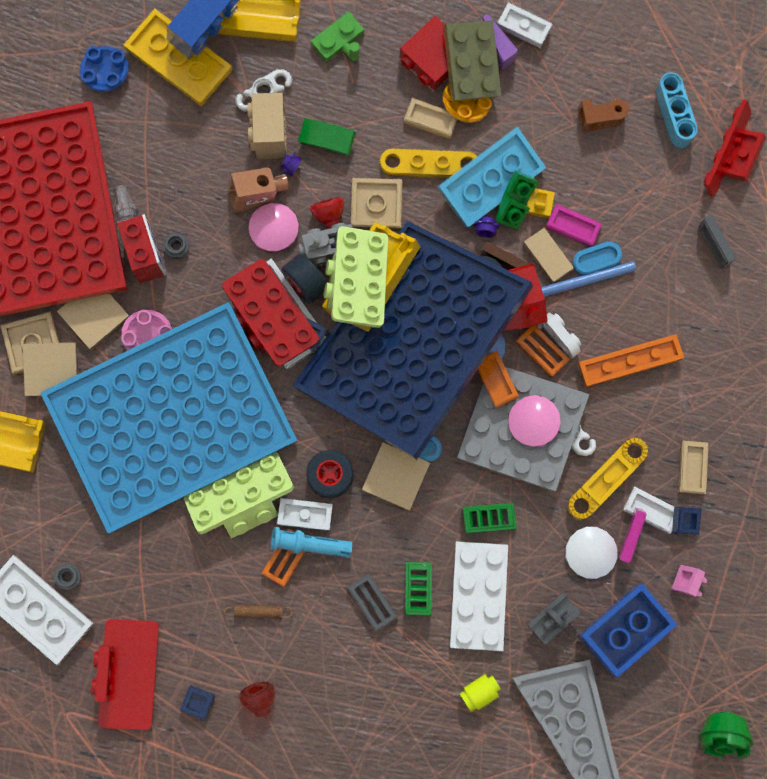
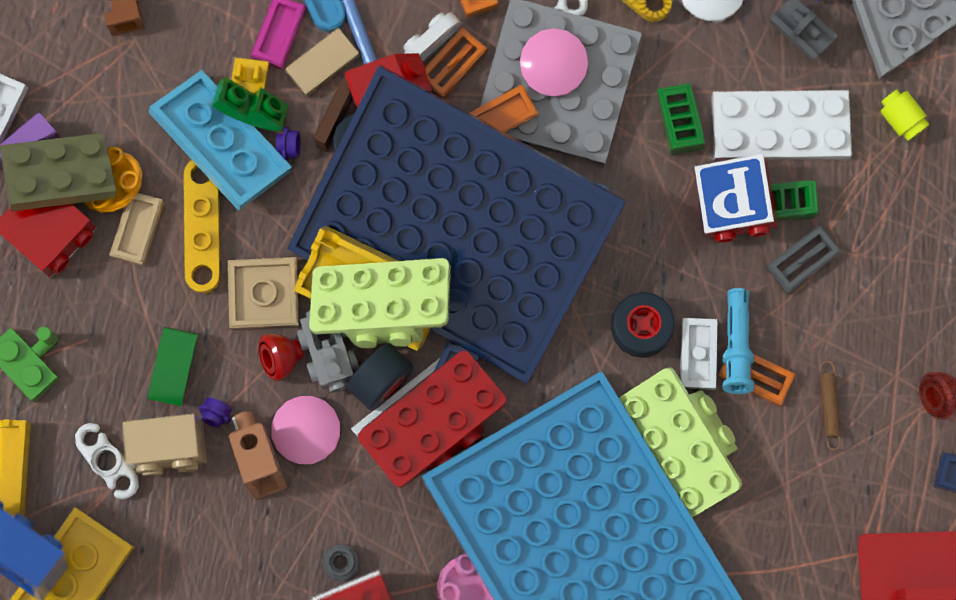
camera: 90 degrees left, 0 degrees up
tan tile [362,442,430,511] -> none
none -> piece [694,154,778,243]

